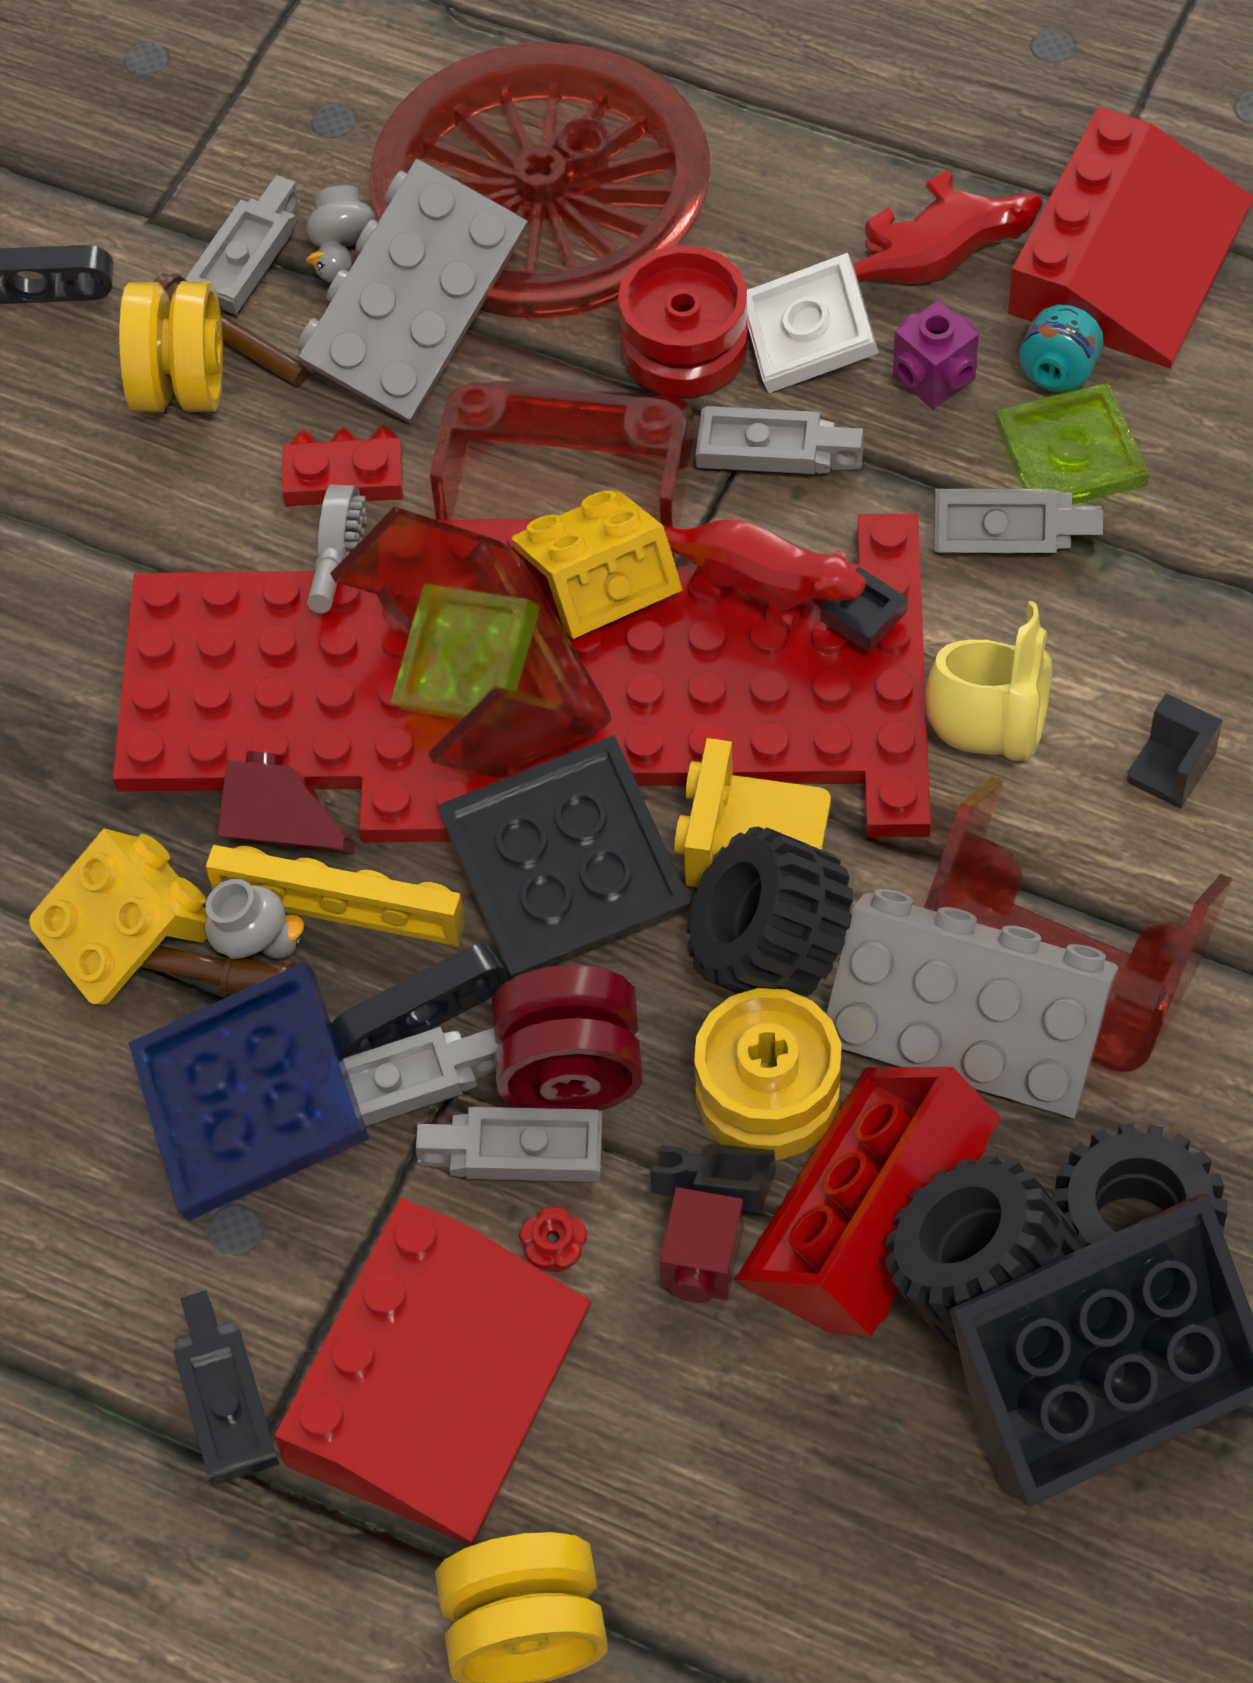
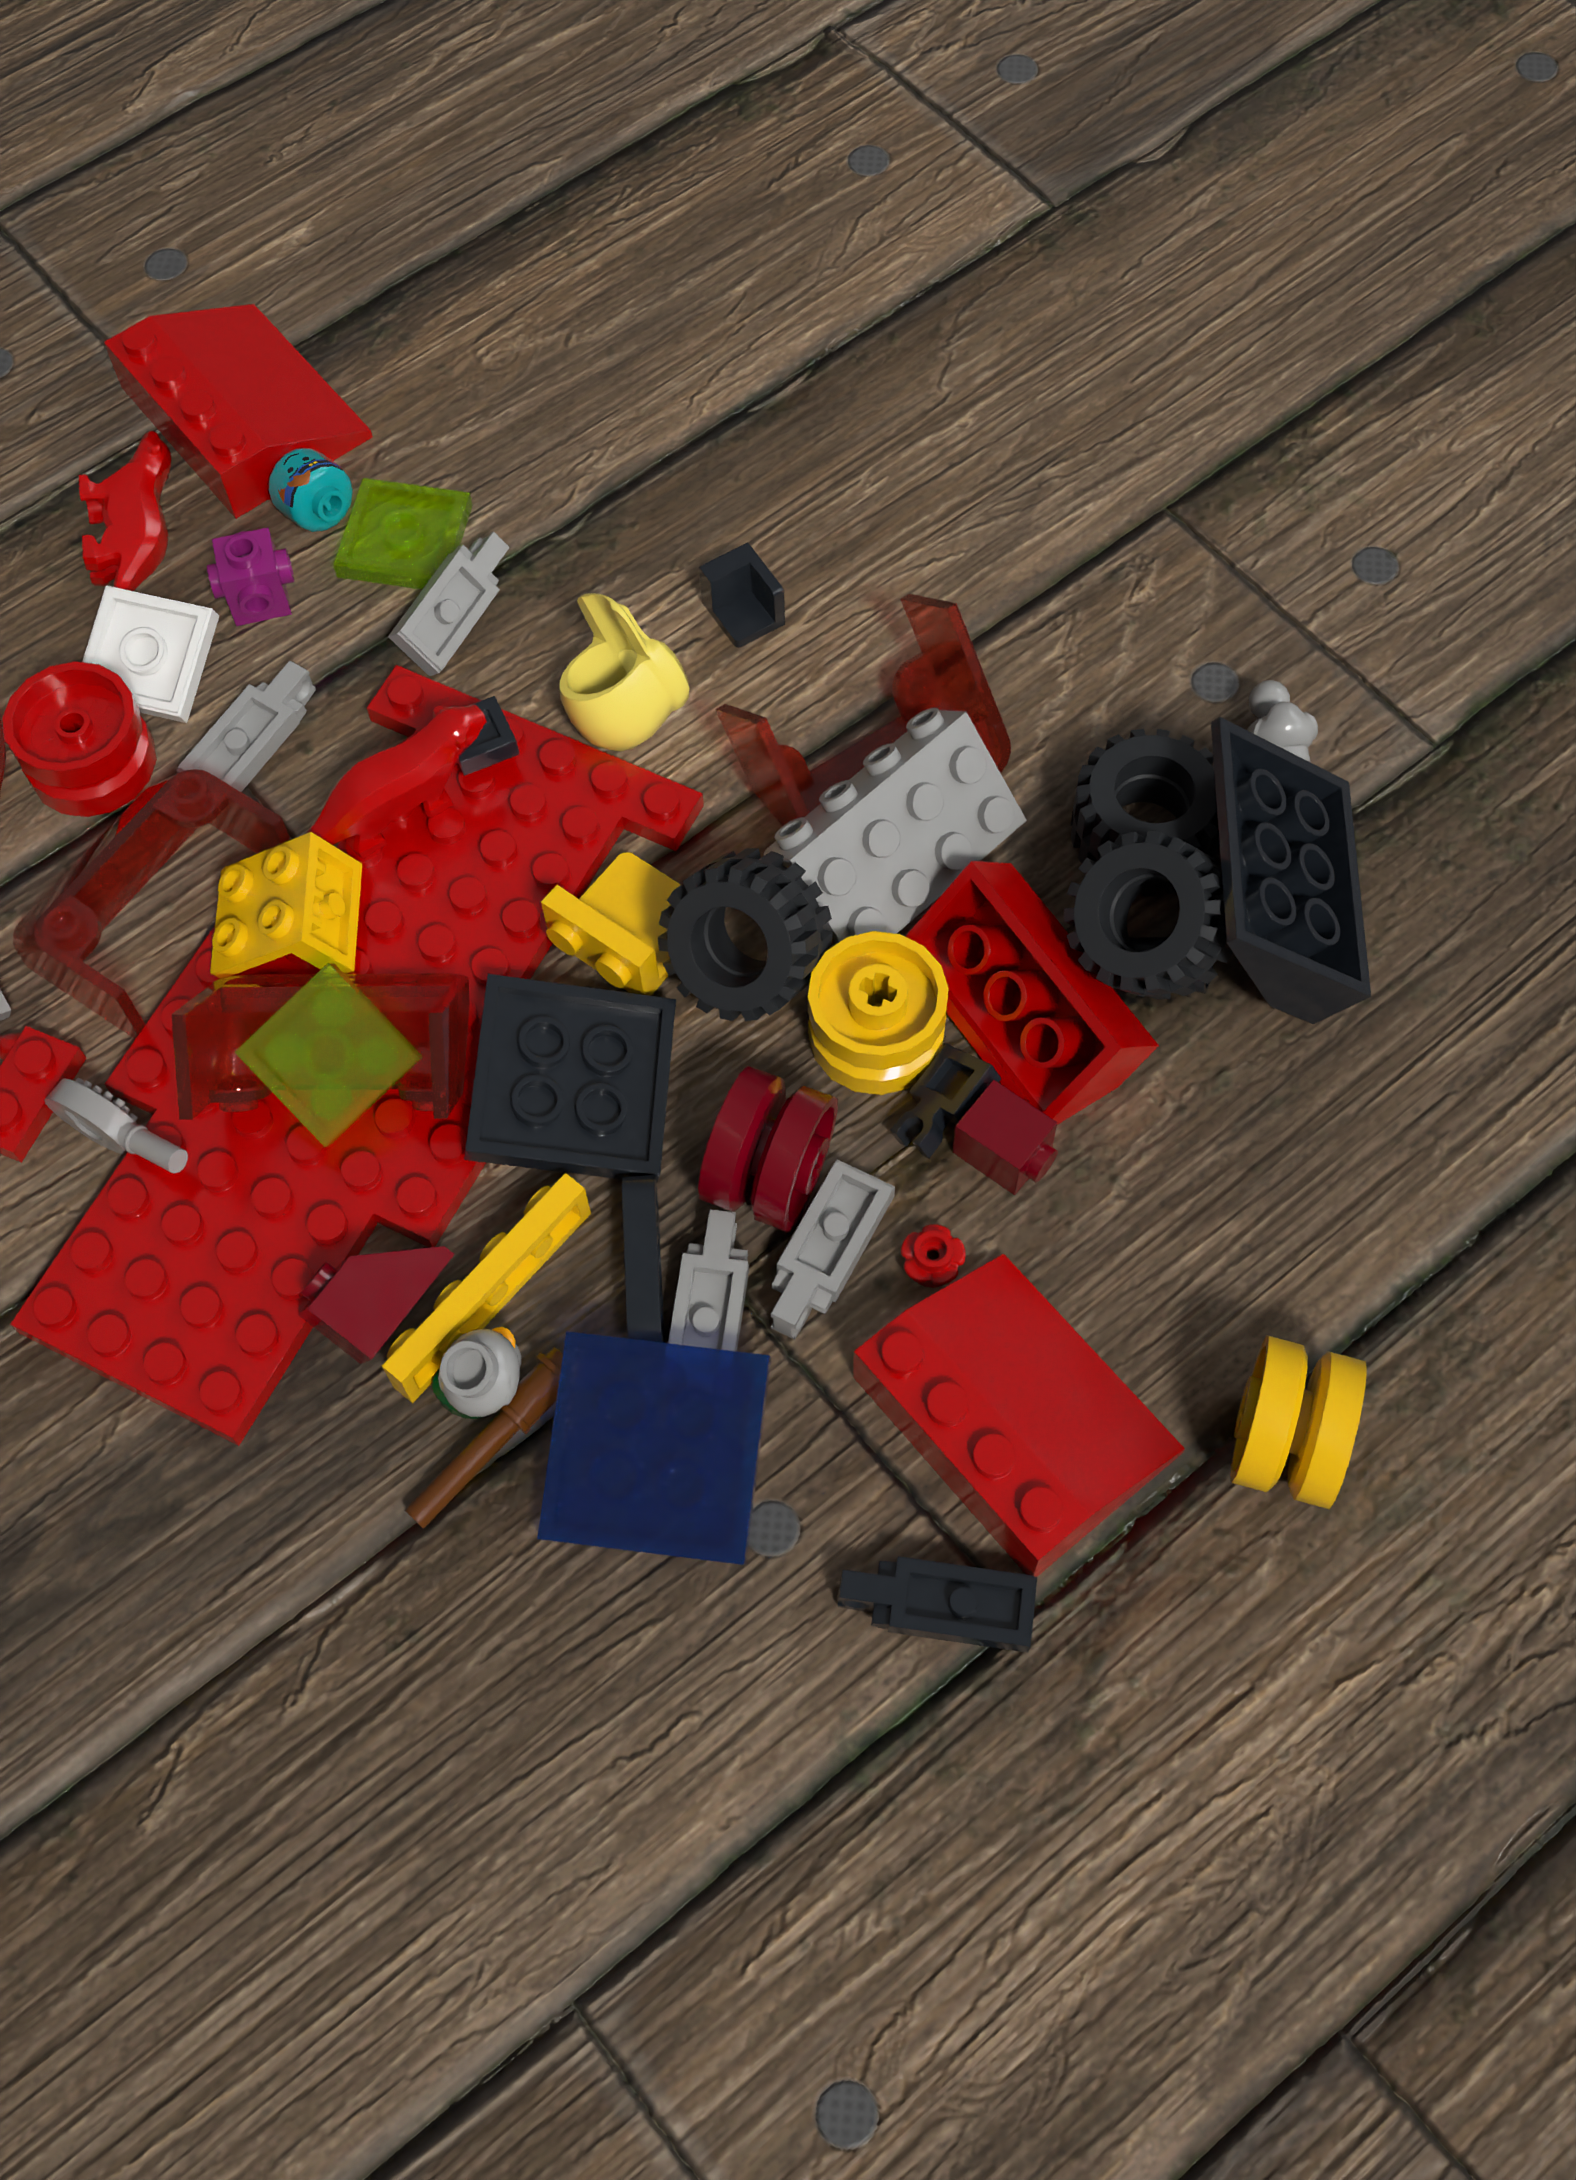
camera: 65 degrees left, 5 degrees up
yellow bracket [29,828,207,1005] -> none

